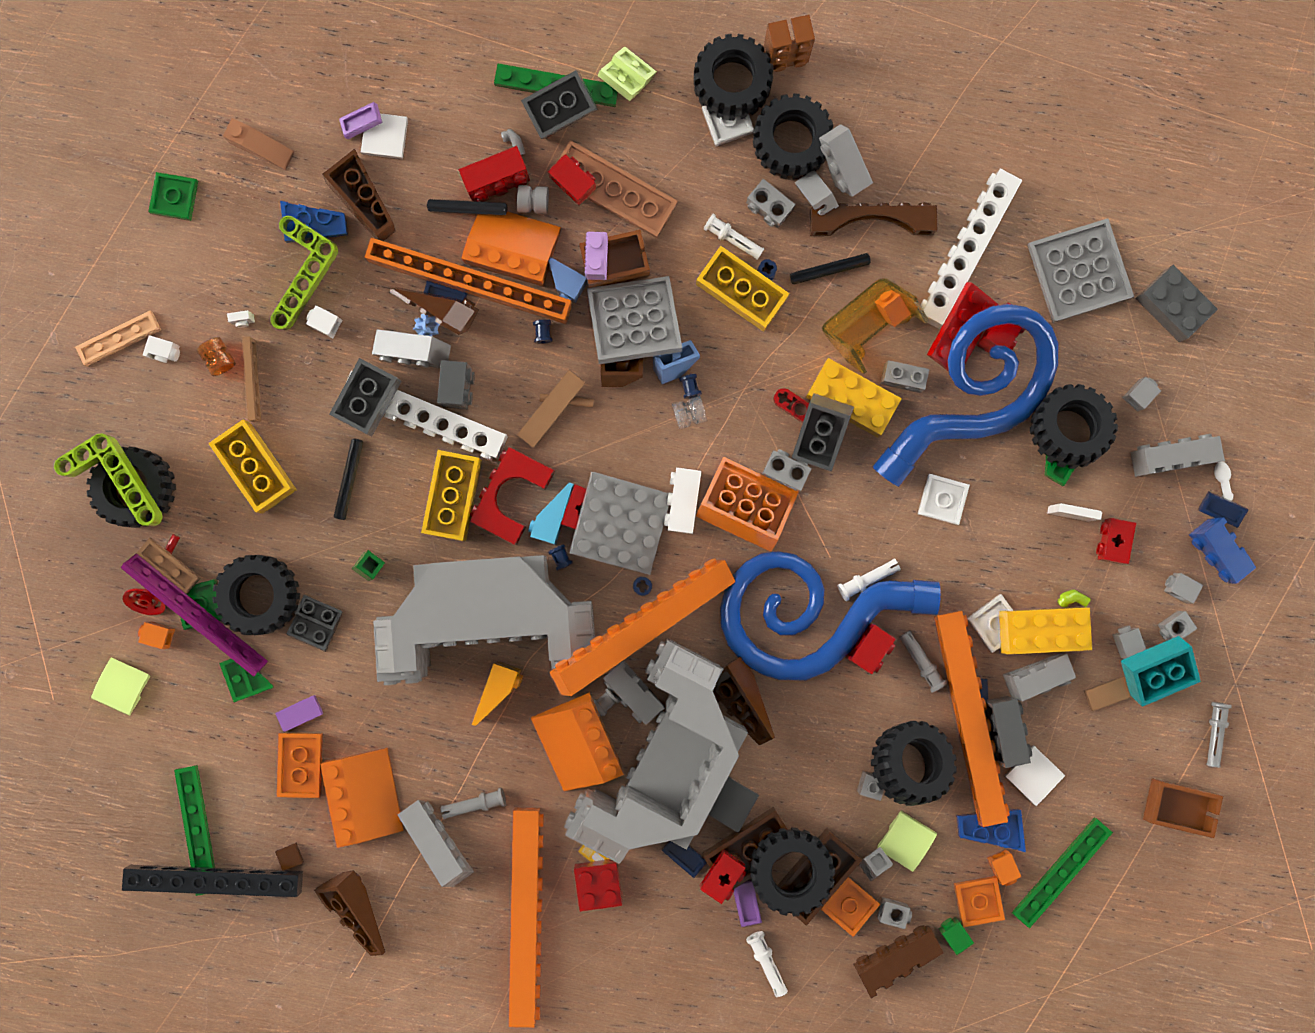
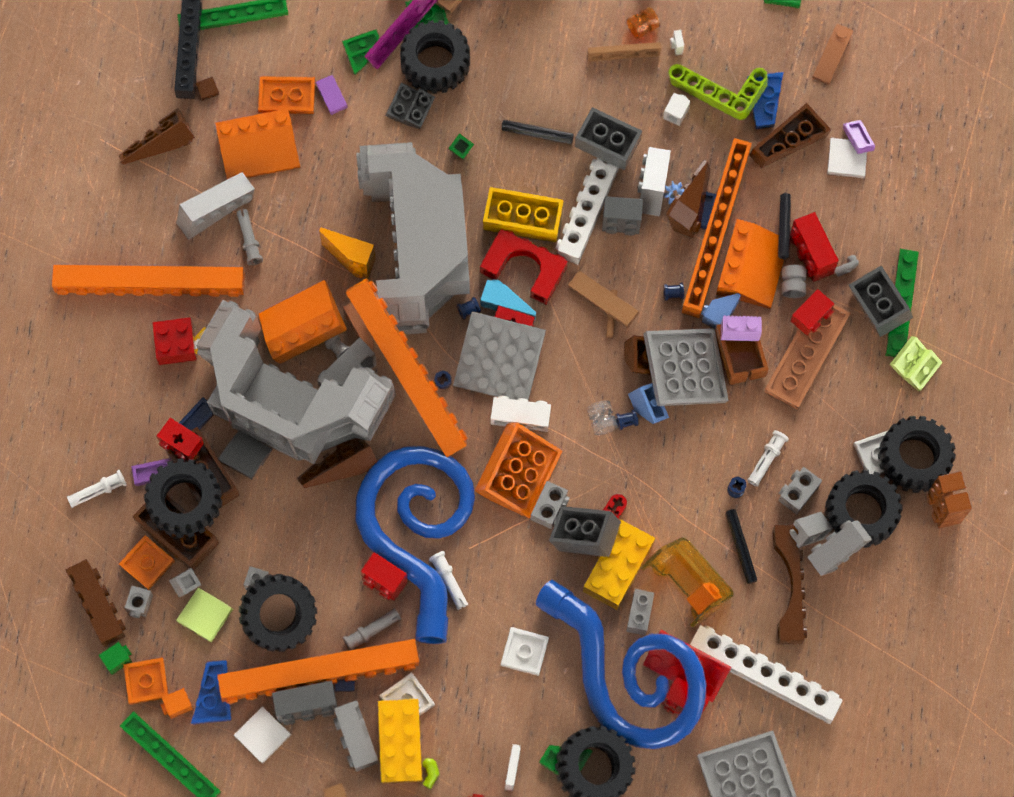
camera: 85 degrees right, 15 degrees down
yellow brick [208,419,297,514] -> none
yellow brick [696,246,790,332] -> none

